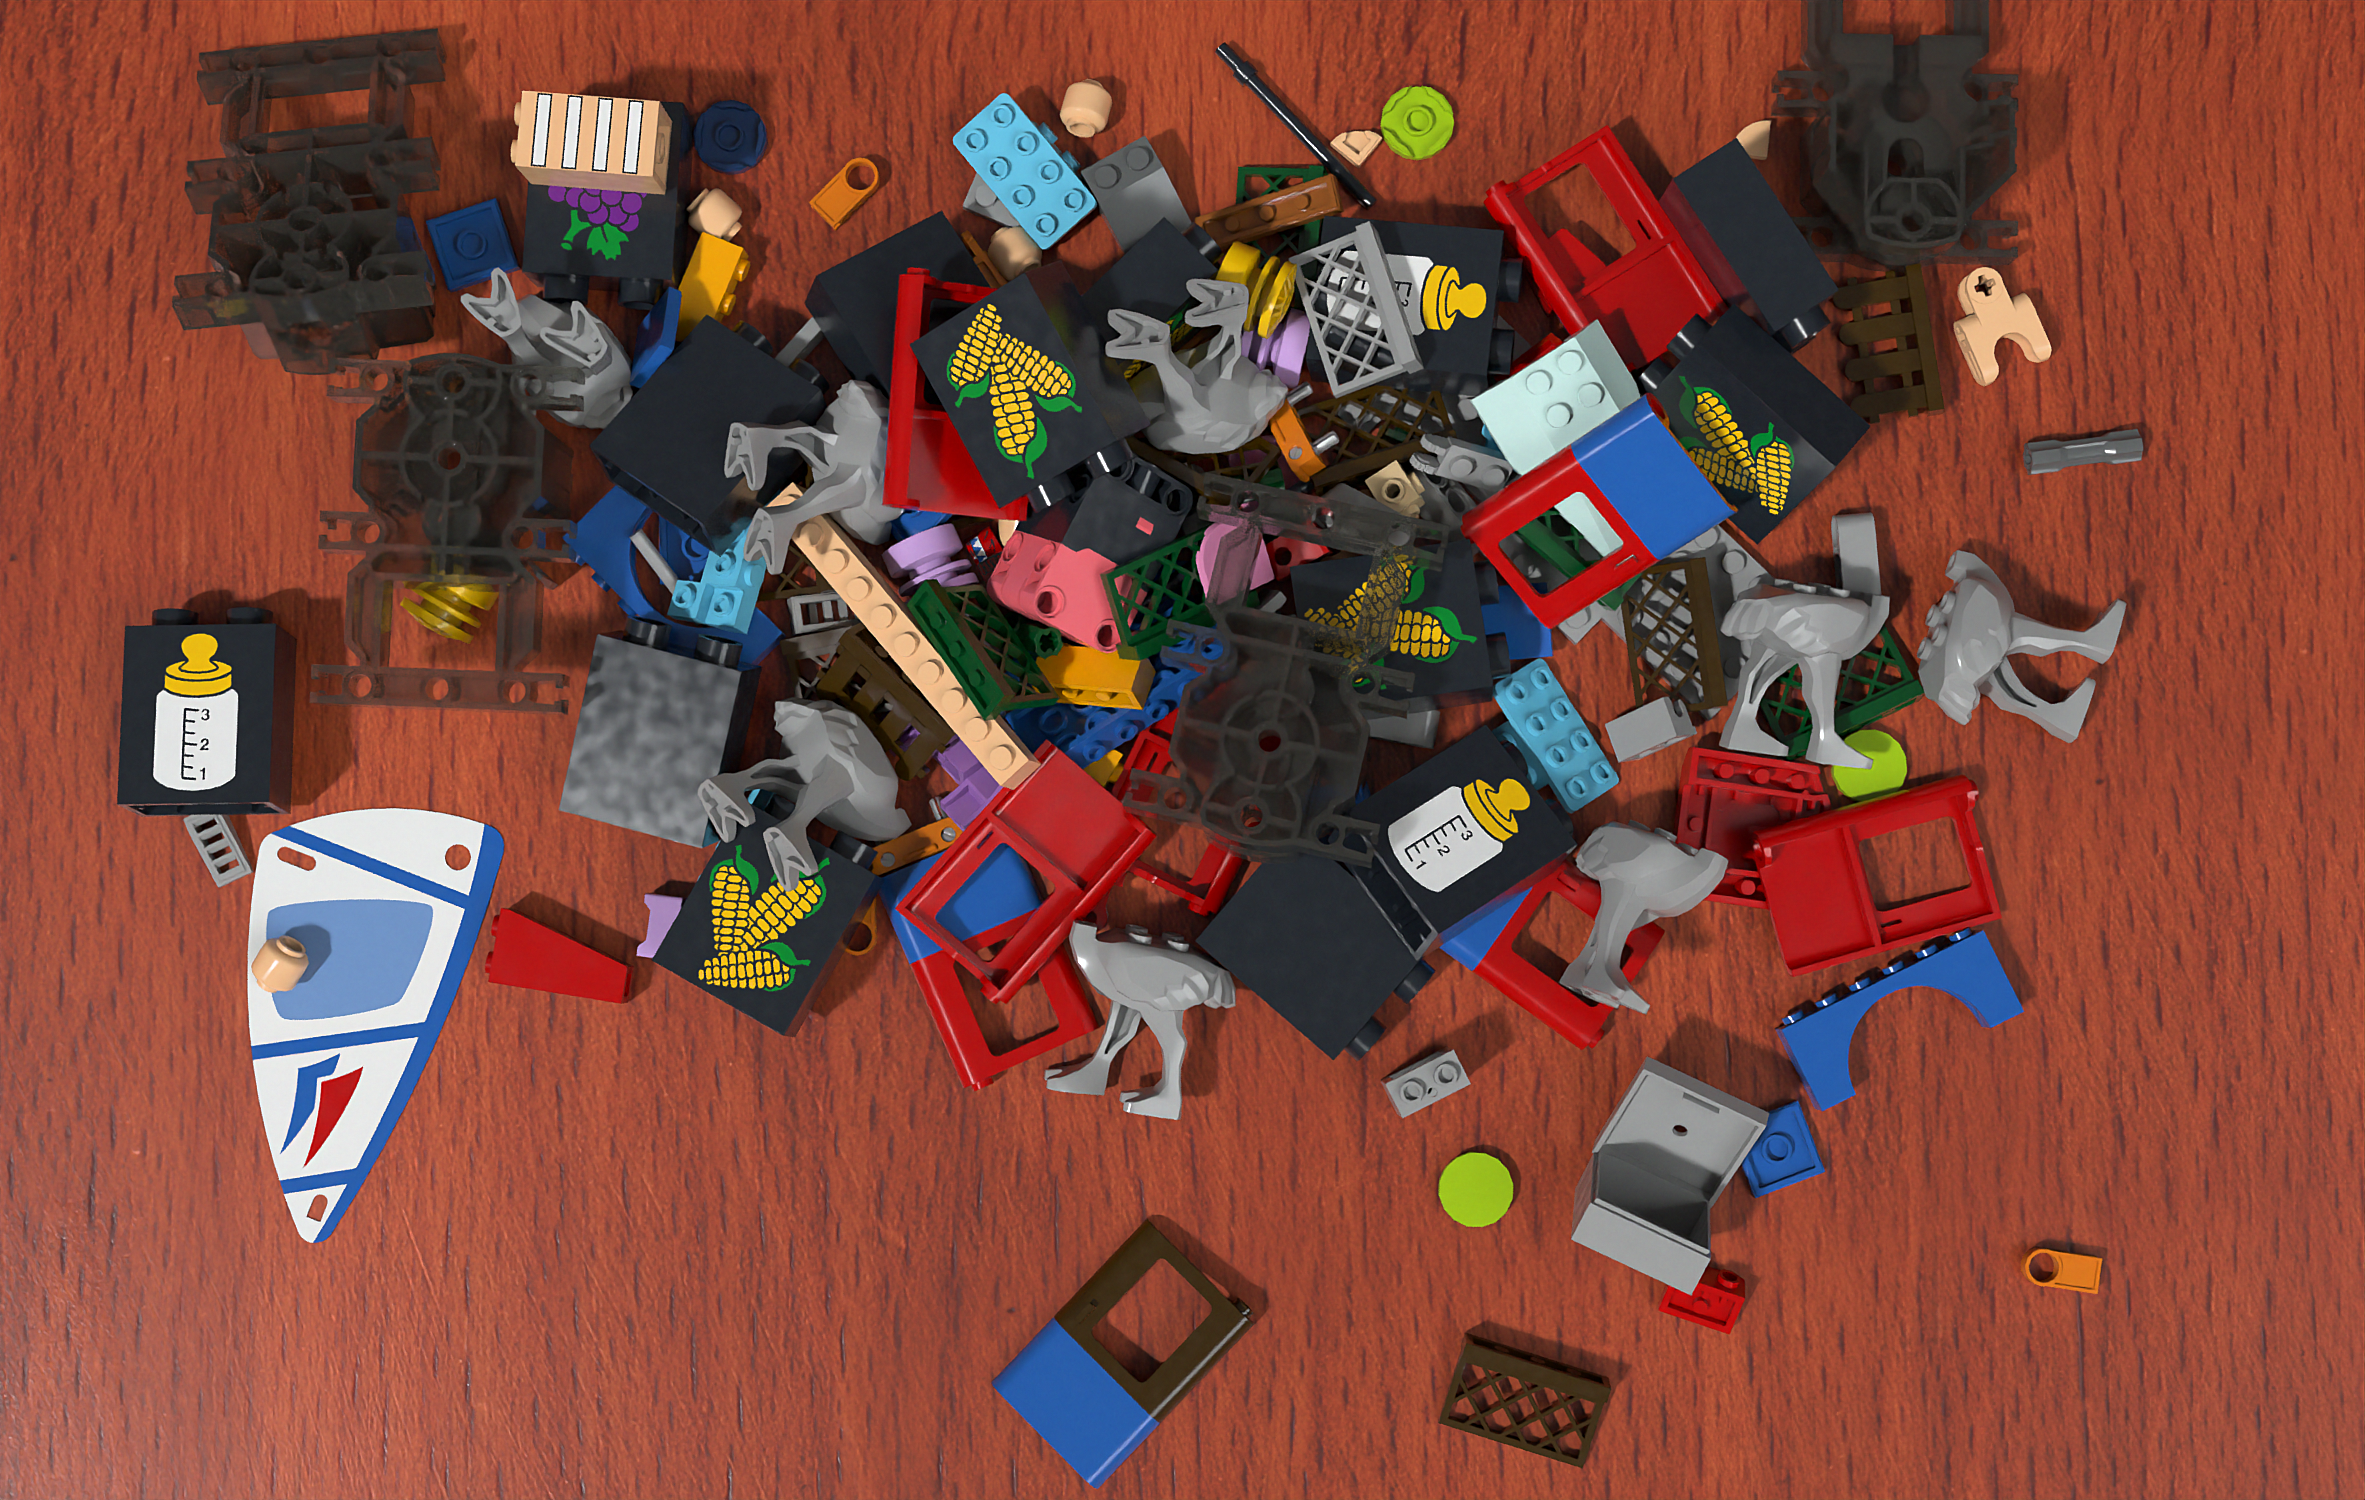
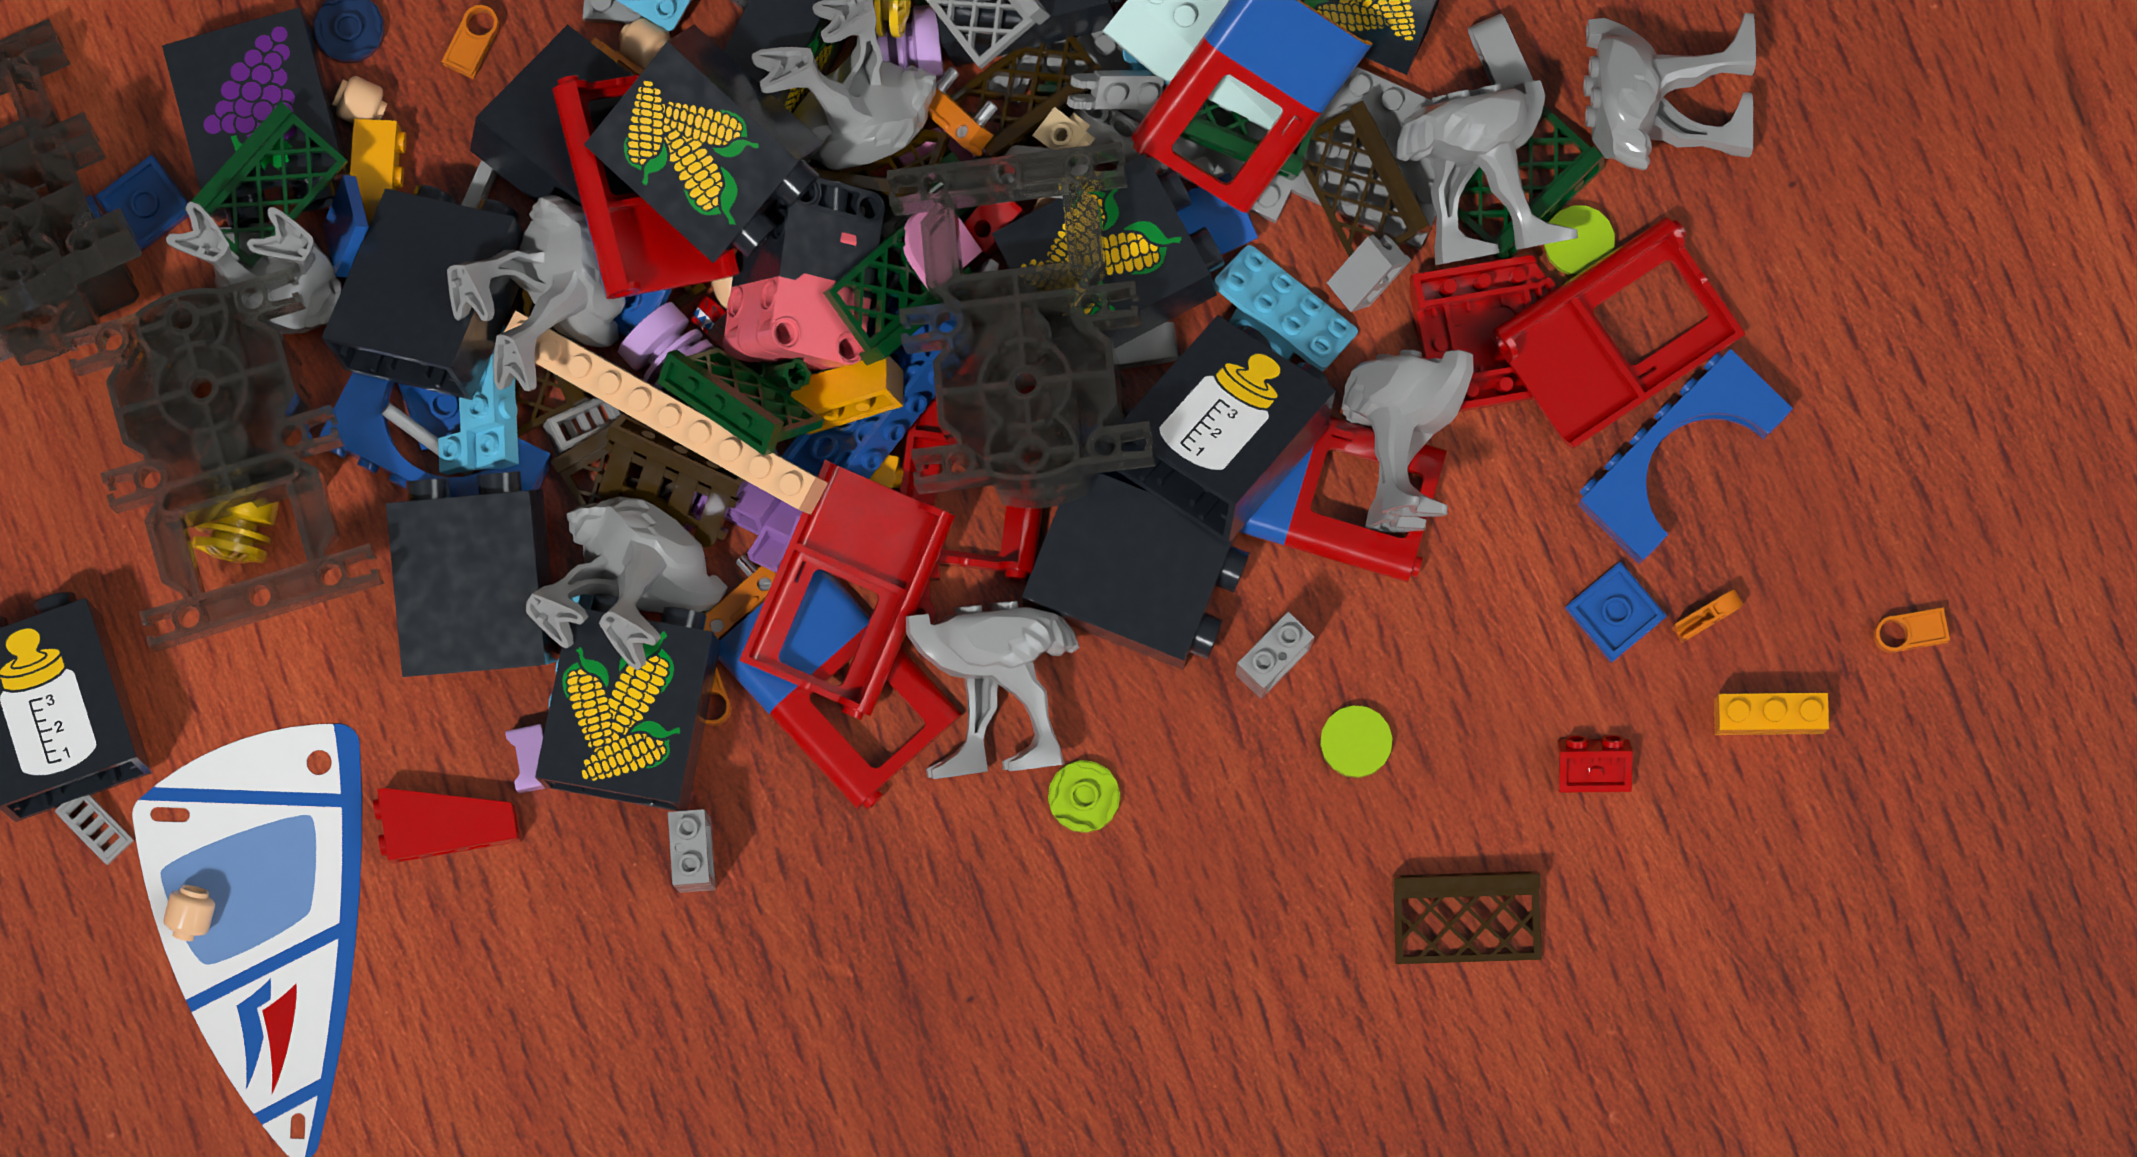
camera: 20 degrees left, 5 degrees down
light nougat brick [511,91,672,195] -> none
piece [991,1219,1254,1489] -> none
light grey container [1571,1056,1769,1295] -> none
none -> dark green fence [184,102,348,268]
none -> light grey window [668,809,716,893]
none -> lime tile [1048,760,1120,833]
none -> orange piece [1672,589,1744,643]
none -> light orange brick [1714,693,1829,735]

